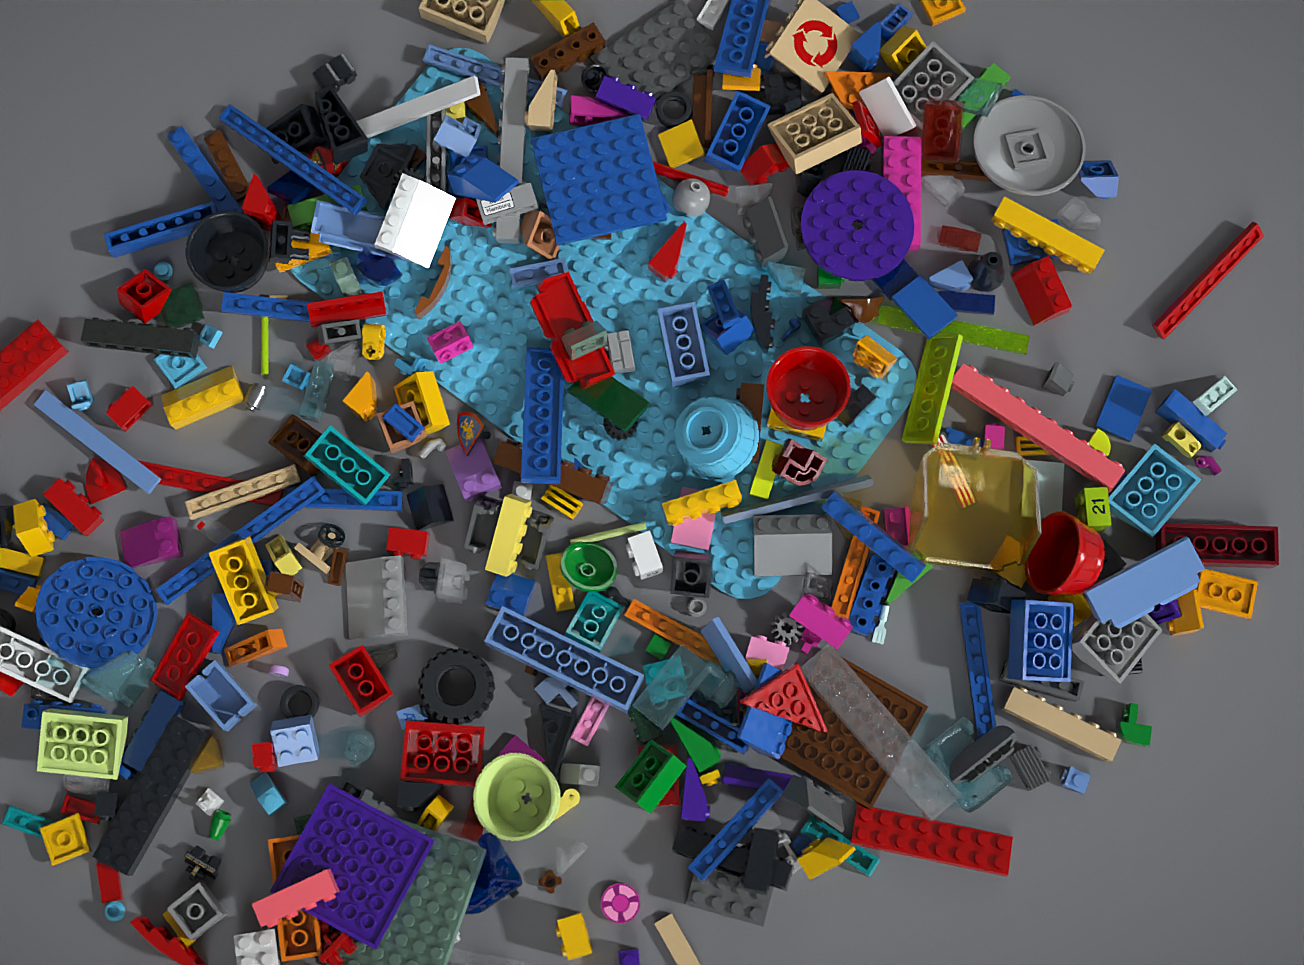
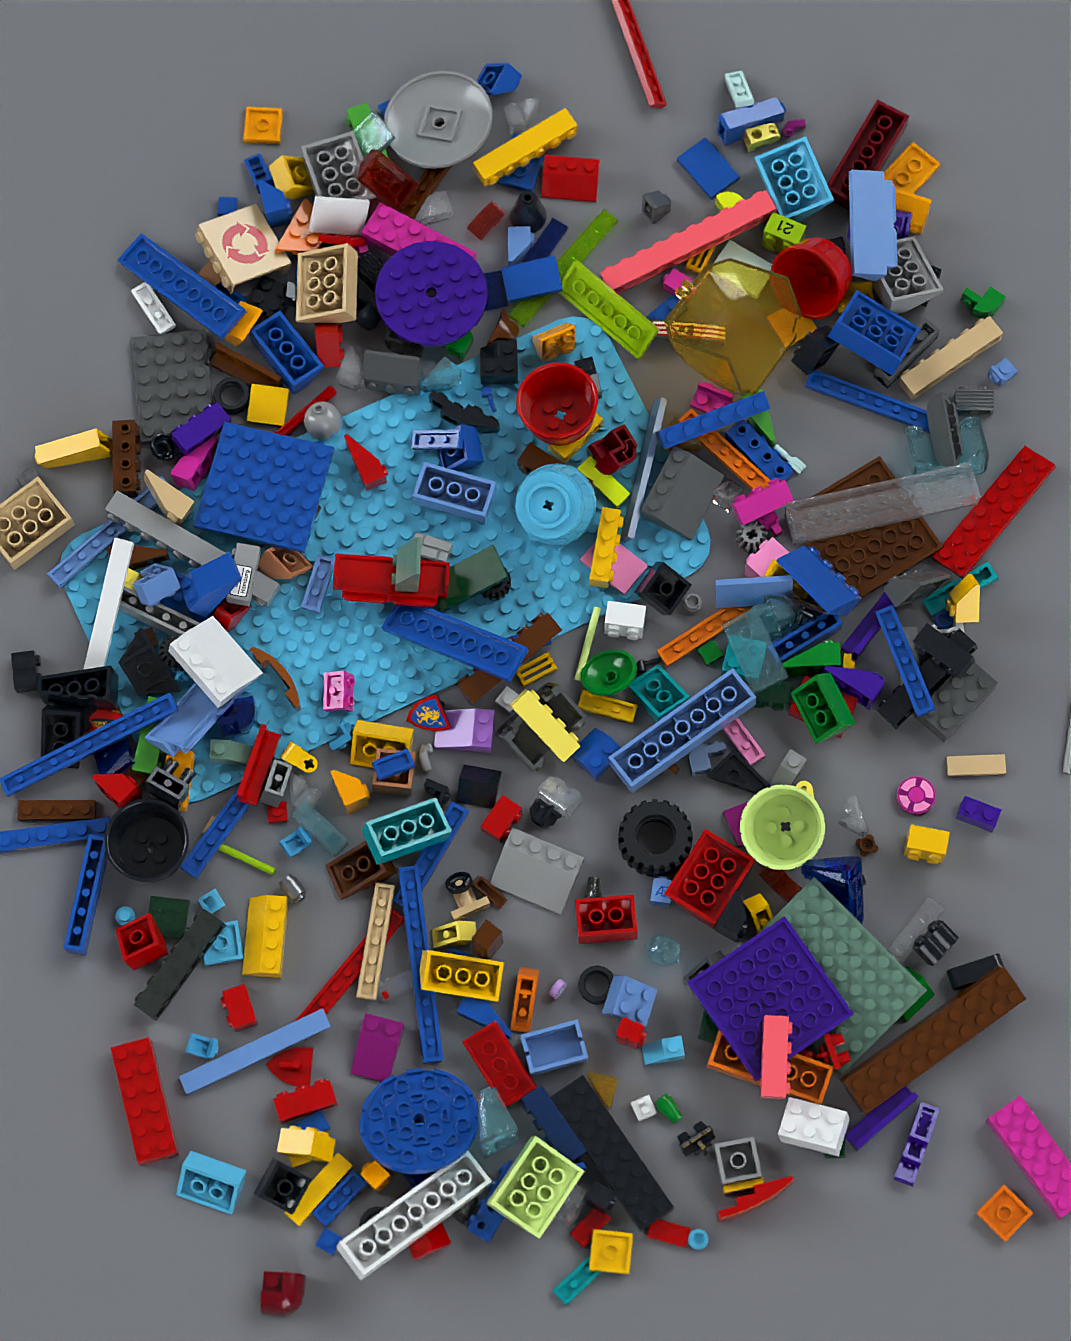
camera: 60 degrees left, 5 degrees down
red tile [740,664,828,732] -> none

